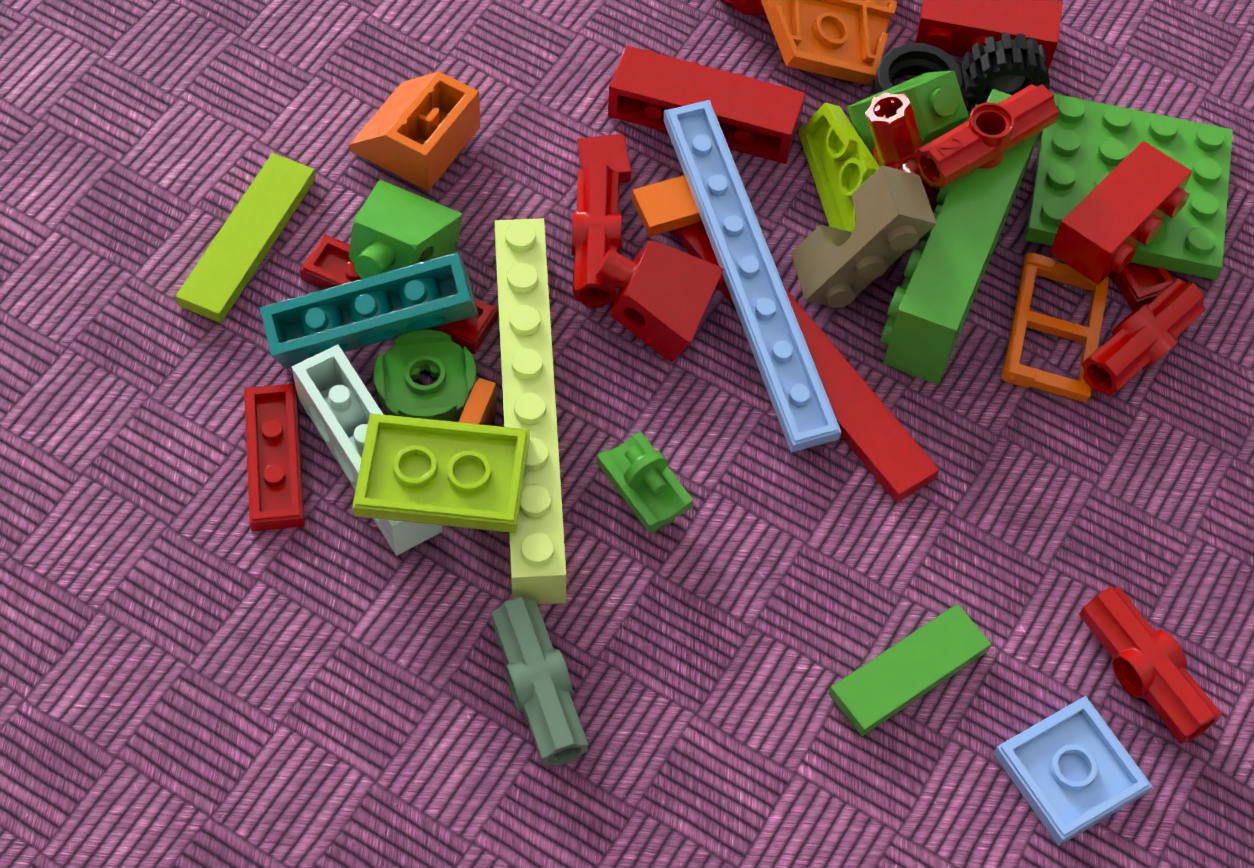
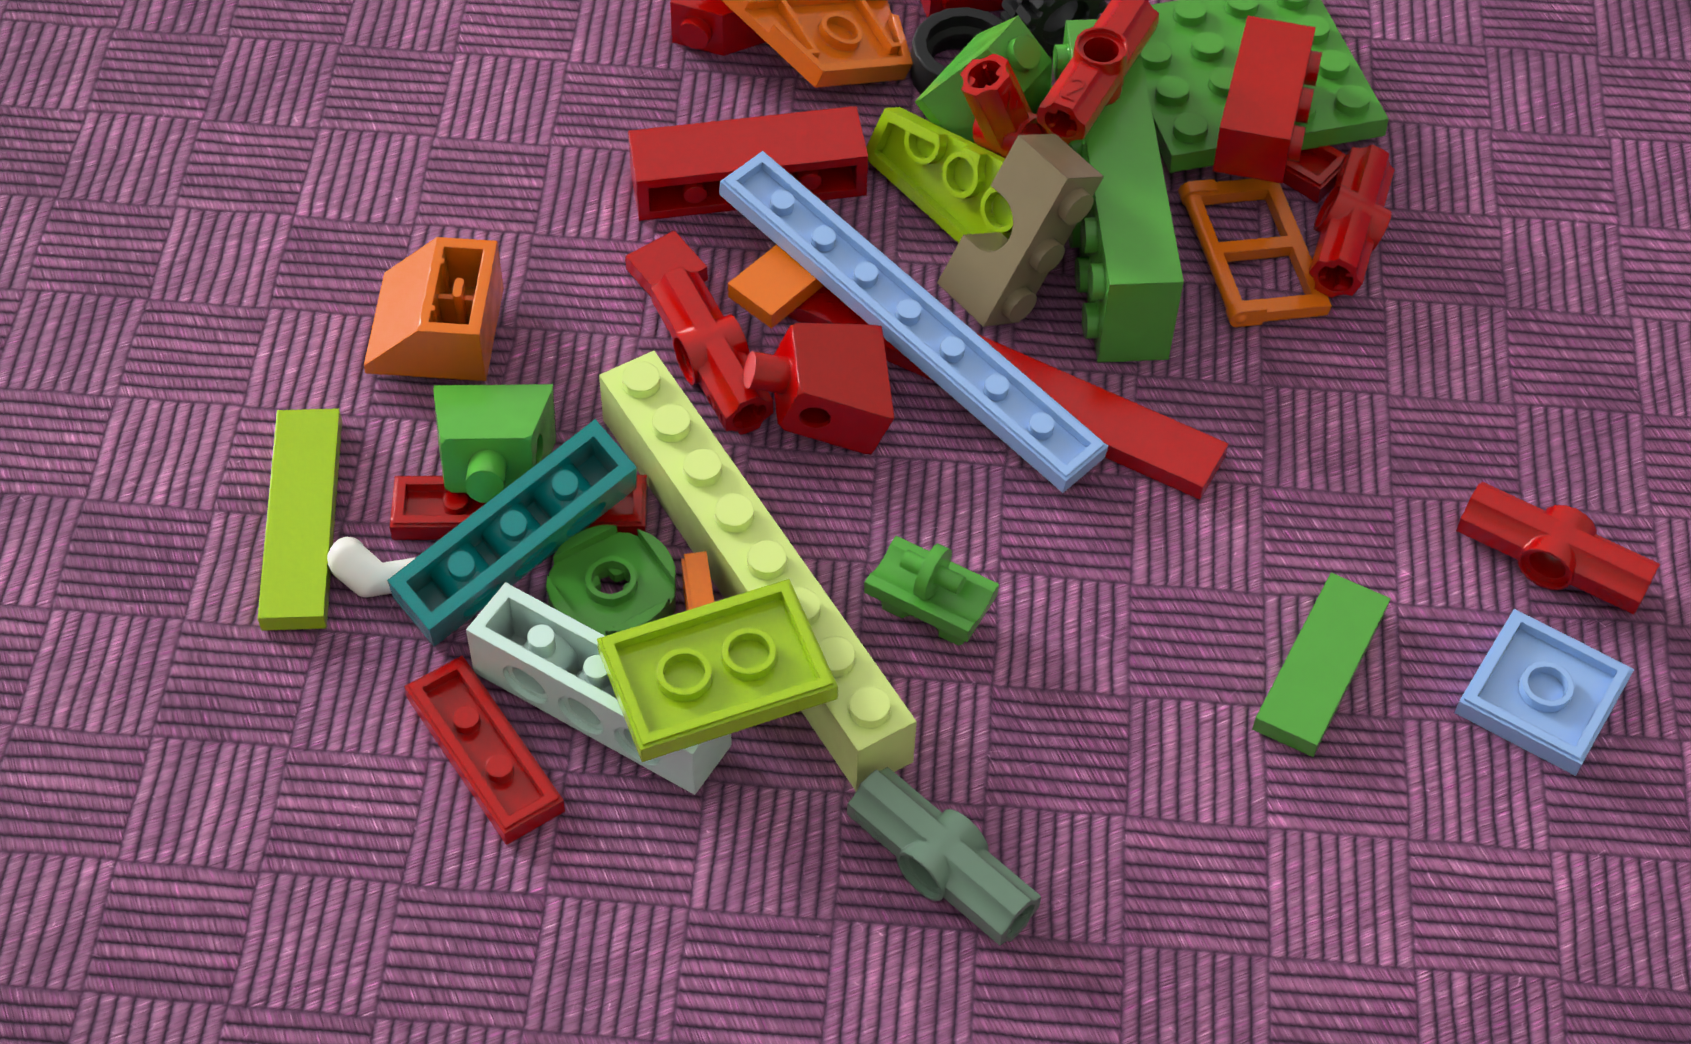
camera: 25 degrees left, 5 degrees down
none -> white arm [327,537,415,598]

